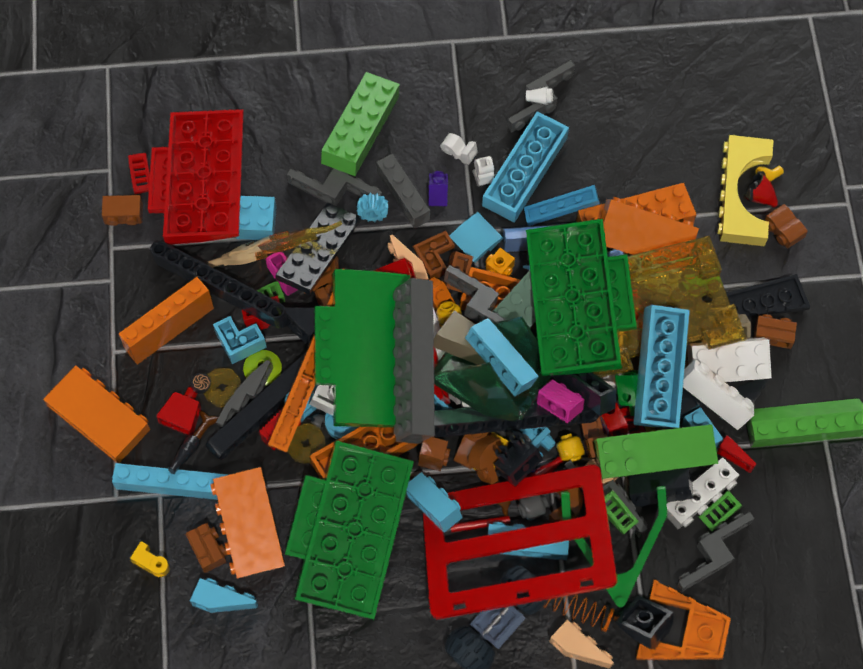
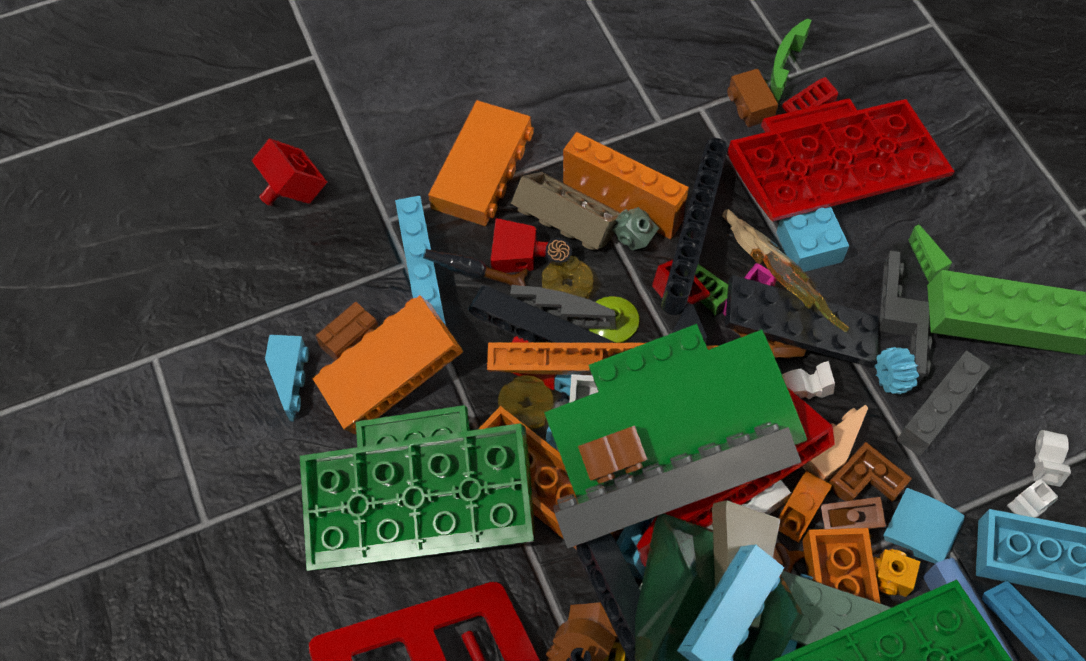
camera: 75 degrees right, 5 degrees down
yellow leg [130,541,169,577] -> none
medium azure brick [213,316,267,364] -> none
medium azure brick [406,472,463,533] -> none
dark orange brick [418,437,451,472] -> none
dark purple slope [429,171,448,206] -> none
yellow head [436,301,462,328] -> none
dark grey bracket [444,265,521,344] -> none
none -> red brick [251,138,327,206]
none -> dark tan slope [511,172,620,250]
none -> dark orange brick [578,426,647,484]
none -> sand green brick [612,207,659,250]
none -> bright green slope [770,19,812,103]
none -> white leg [782,361,835,399]
none -> bright green slope [909,225,952,283]

